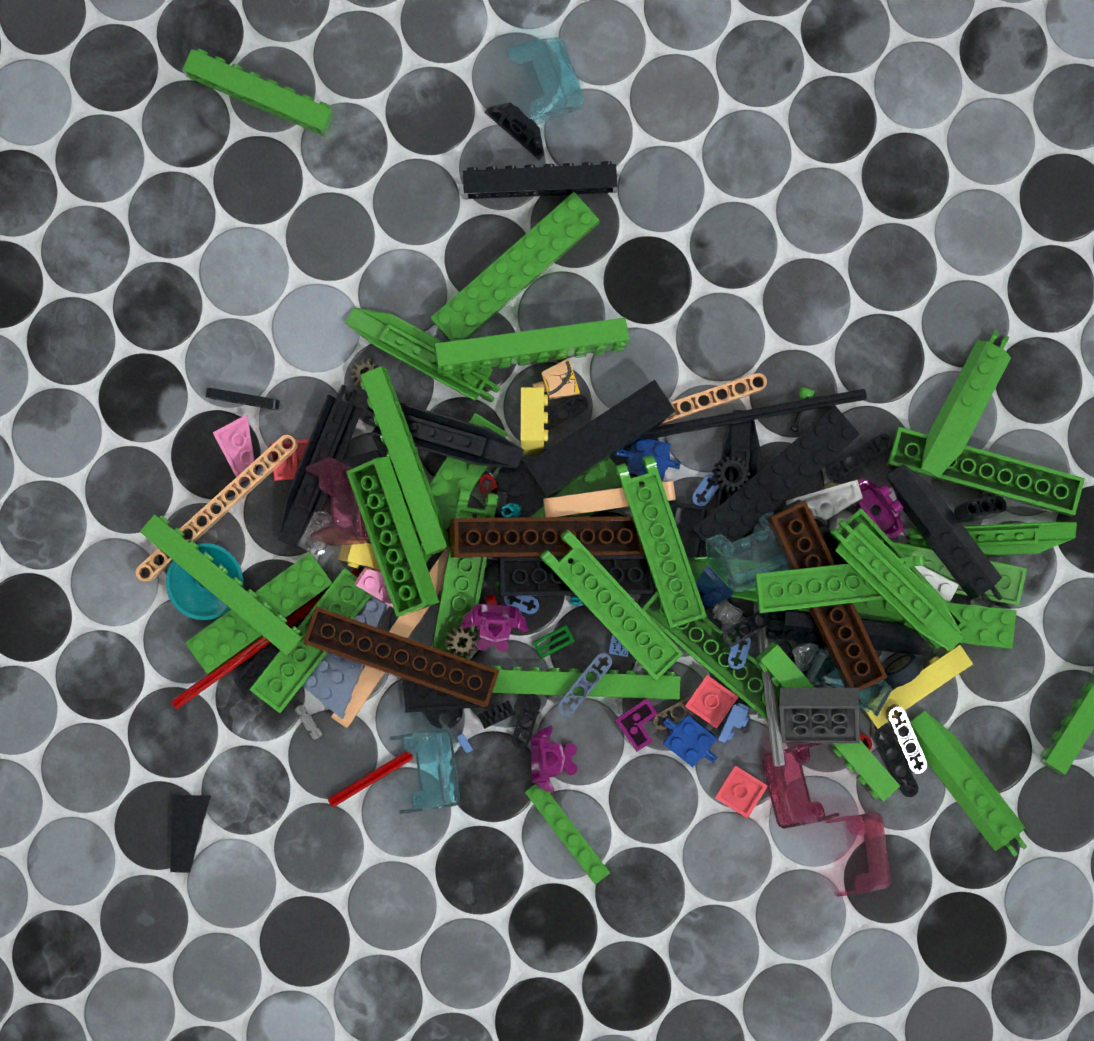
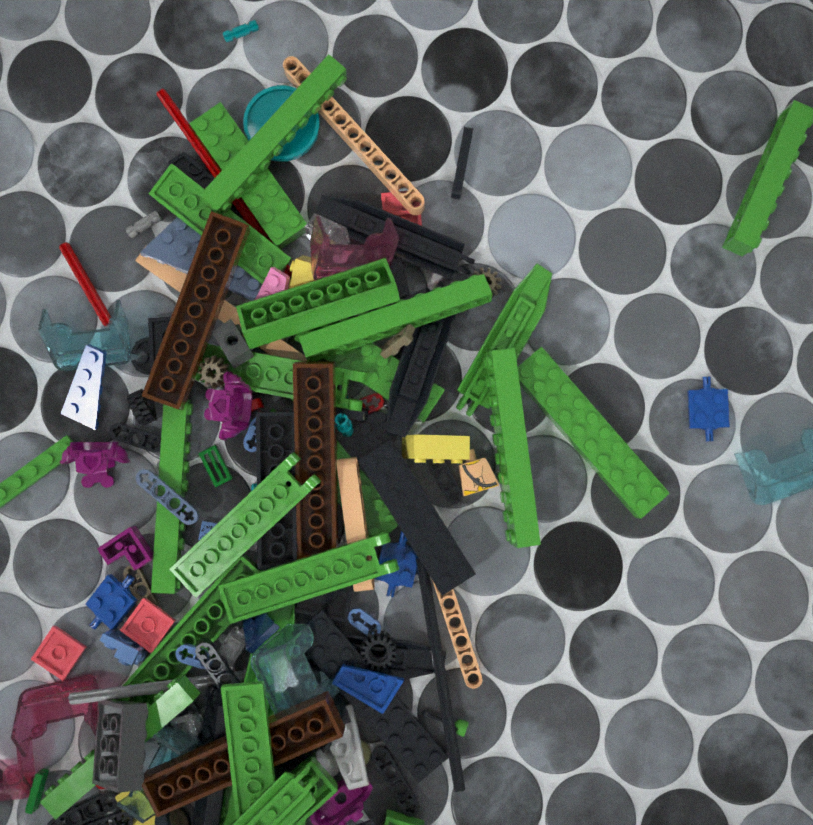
camera: 90 degrees right, 0 degrees up
black wing [170,795,211,873] -> none
bright pink wing [213,415,257,483] -> none
medium blue tile [457,734,473,753] -> none
black brick [463,161,617,200] -> none
black wing [484,102,544,160] -> none
none -> green tile [25,768,49,814]
none -> wing [61,344,107,430]
none -> dark grey brick [211,319,254,368]
none -> teal axle [223,20,259,42]
none -> blue wing [332,664,404,714]
none -> dark tan plate [380,324,415,359]
none -> blue plate [687,376,730,442]

